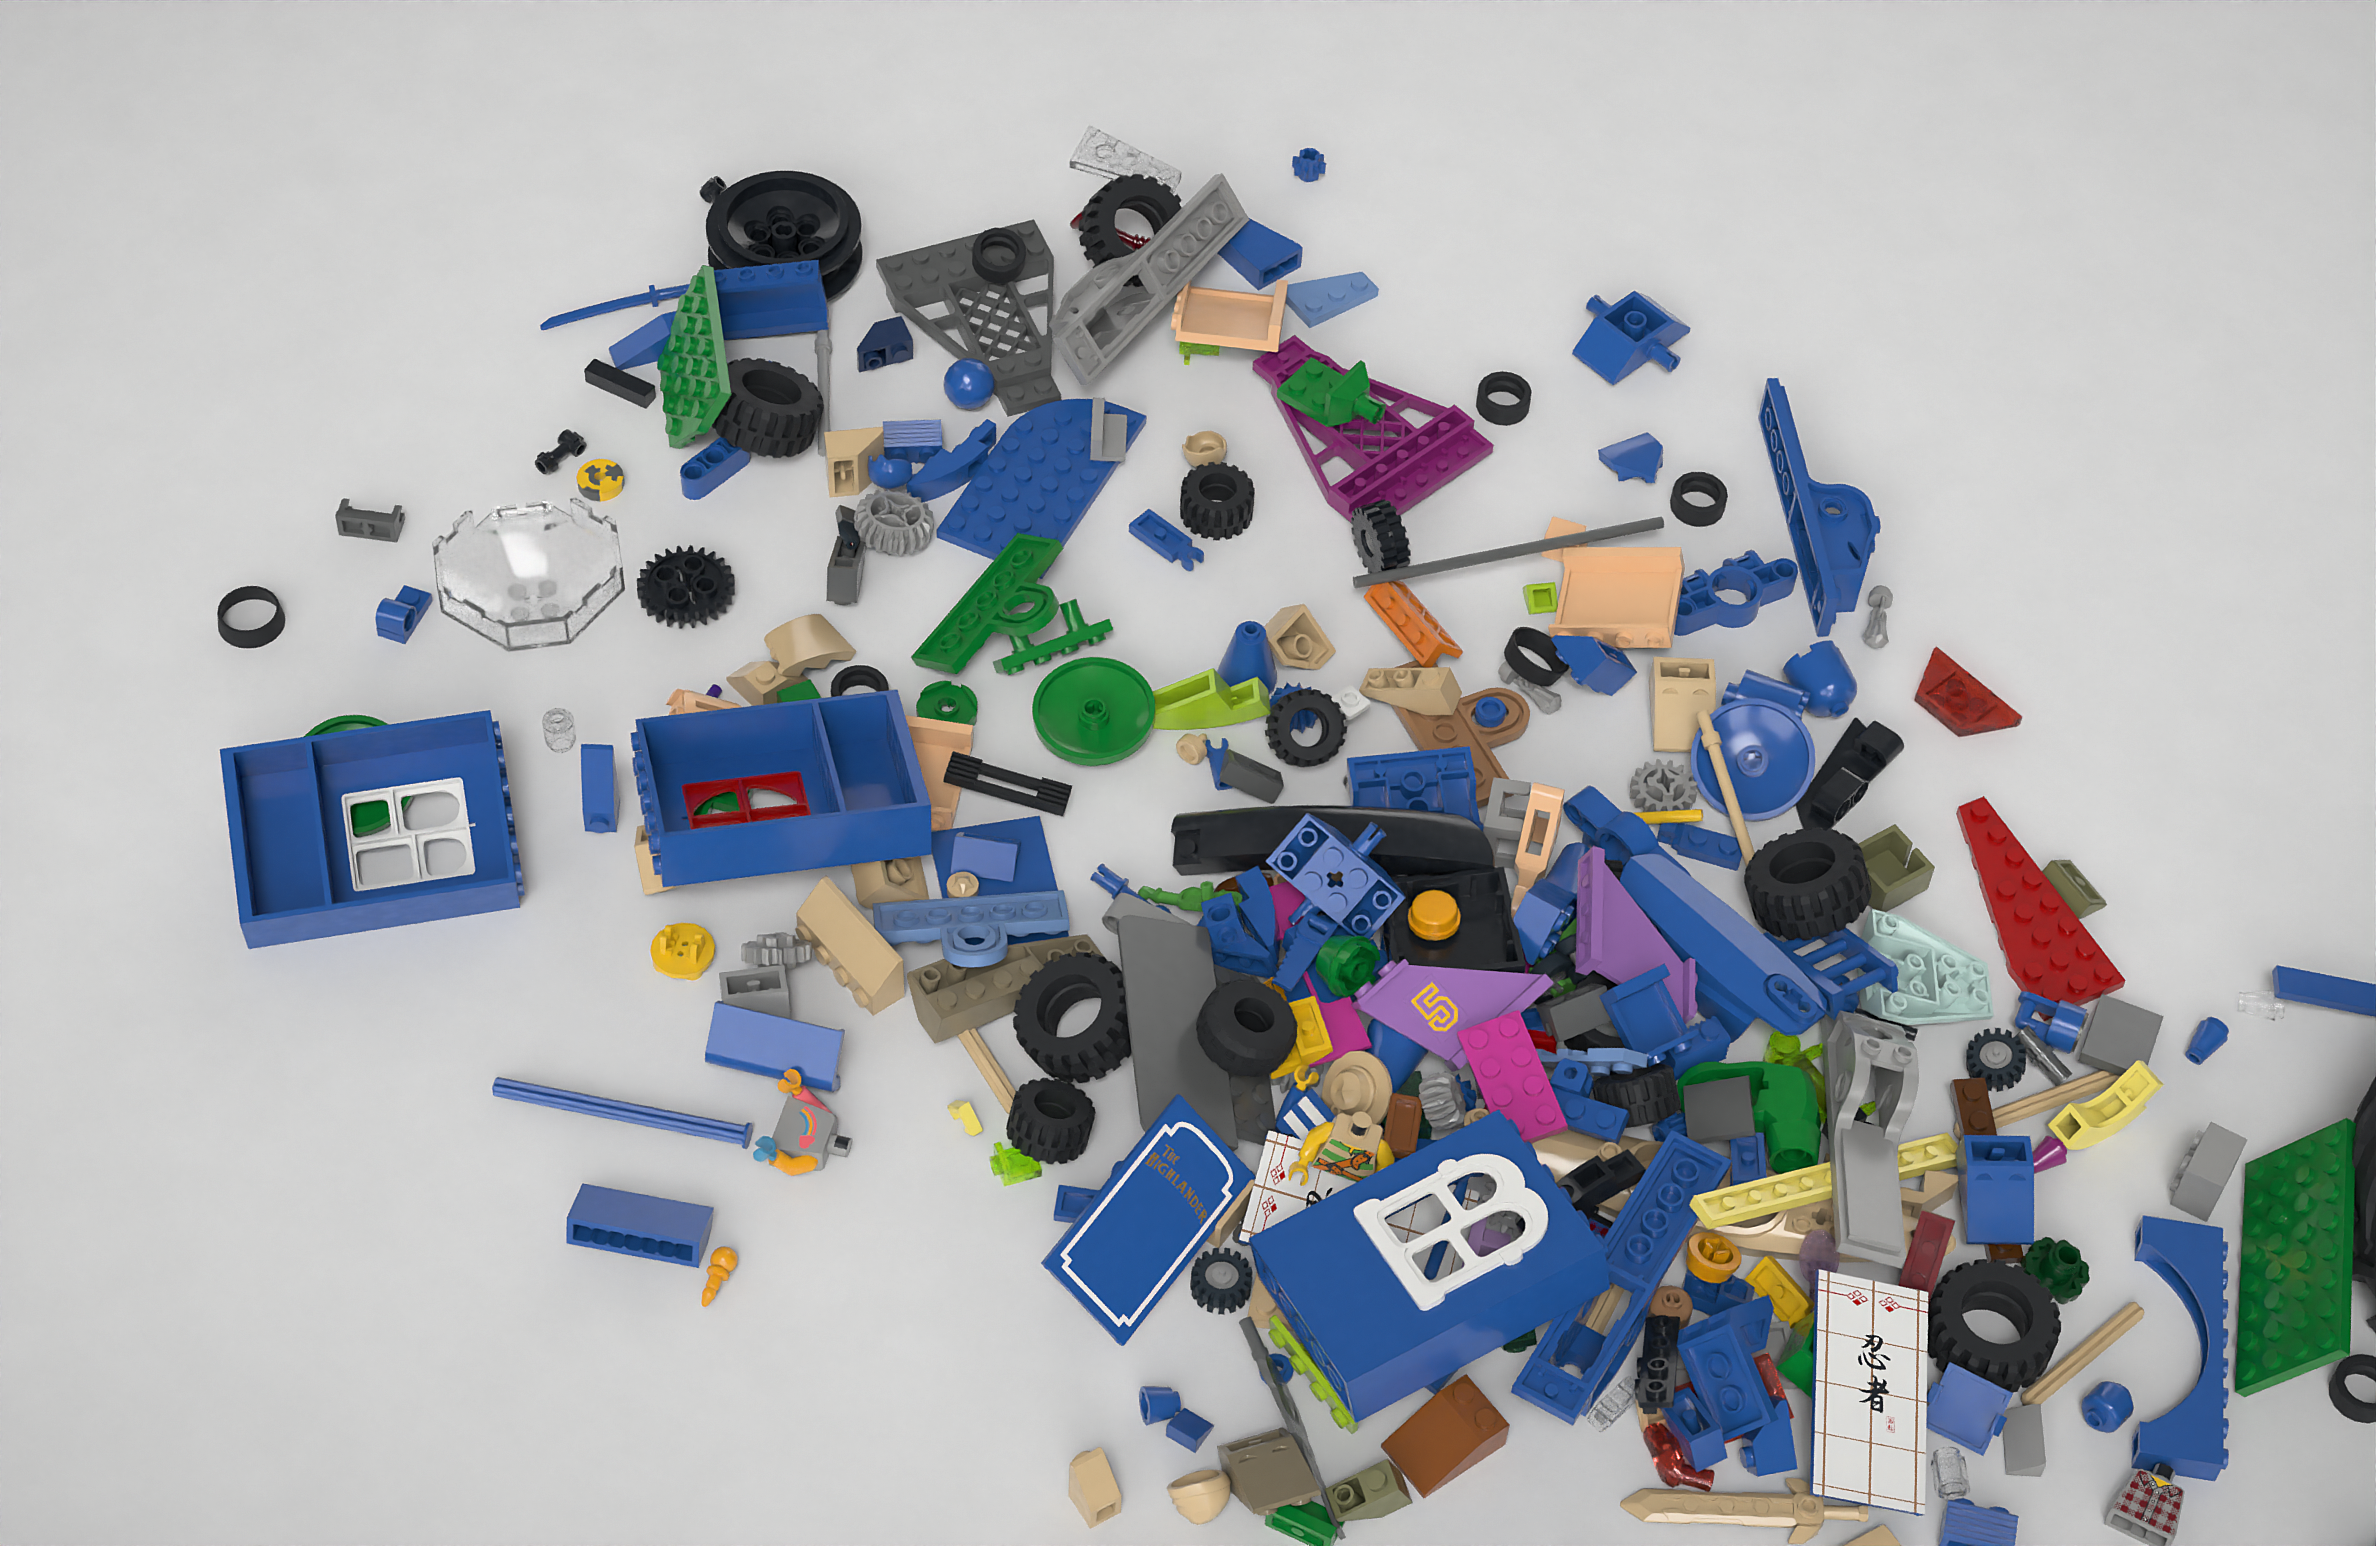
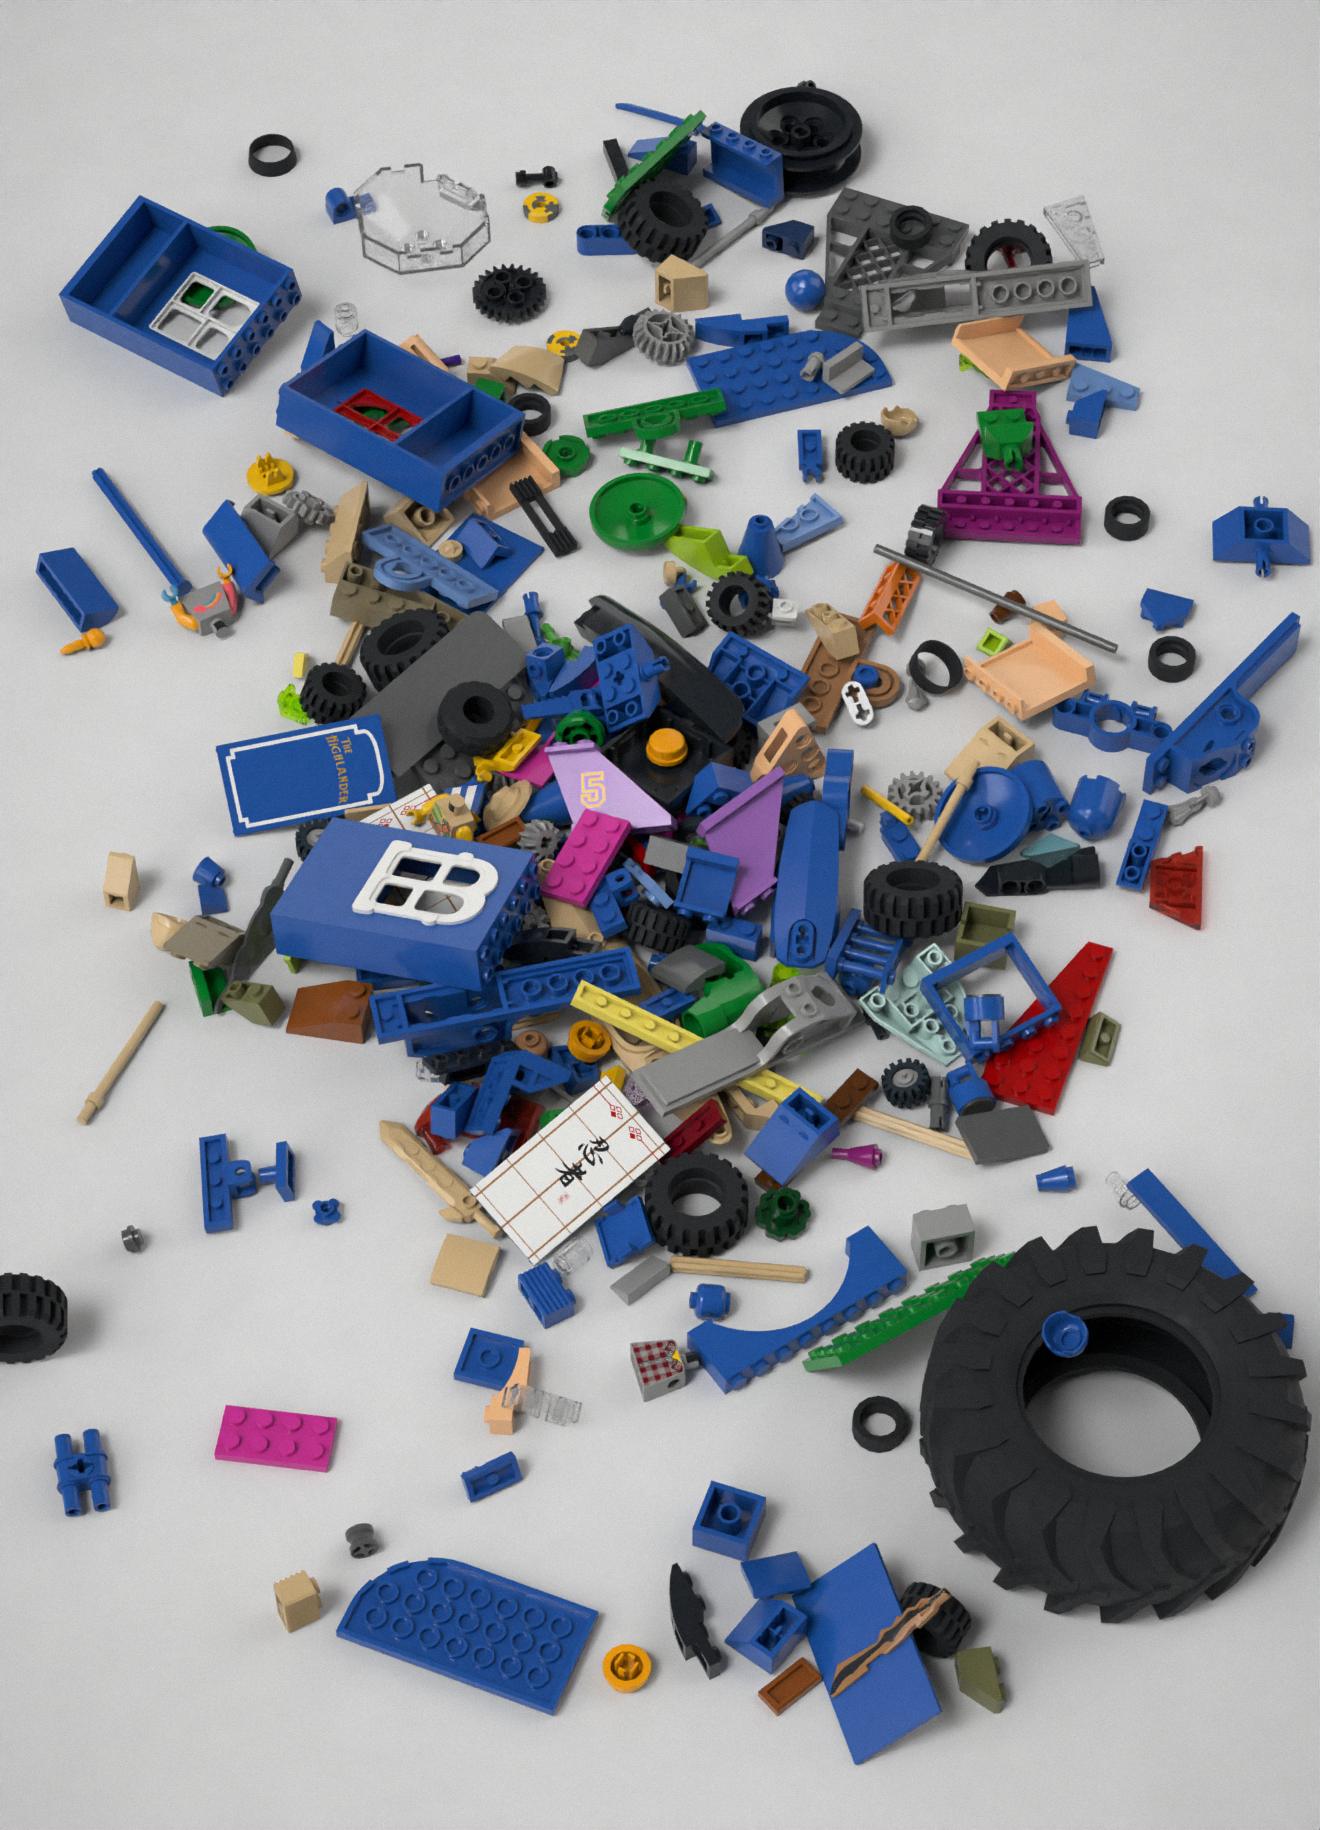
camera: 50 degrees right, 0 degrees up
dark grey hinge [335,498,405,543] -> none
blue hair [867,454,912,489] -> none
brick [883,419,942,464] -> none
tan slope [1264,604,1336,670] -> none
blue gear [1292,148,1326,182] -> none
blue slope [1551,635,1637,696] -> none
light yellow arch [2048,1060,2164,1150] -> none
none -> piece [547,330,580,363]
none -> medium blue wing [774,493,843,552]
none -> light grey pin [800,352,825,382]
none -> beam [842,681,876,727]
none -> blue window [919,931,1062,1064]
none -> blue piece [964,994,1005,1053]
none -> reddish brown cone [989,590,1026,624]
none -> clear light blue piece [1020,833,1081,868]
none -> blue slope [1066,389,1107,439]
none -> blue slope [1116,799,1169,891]

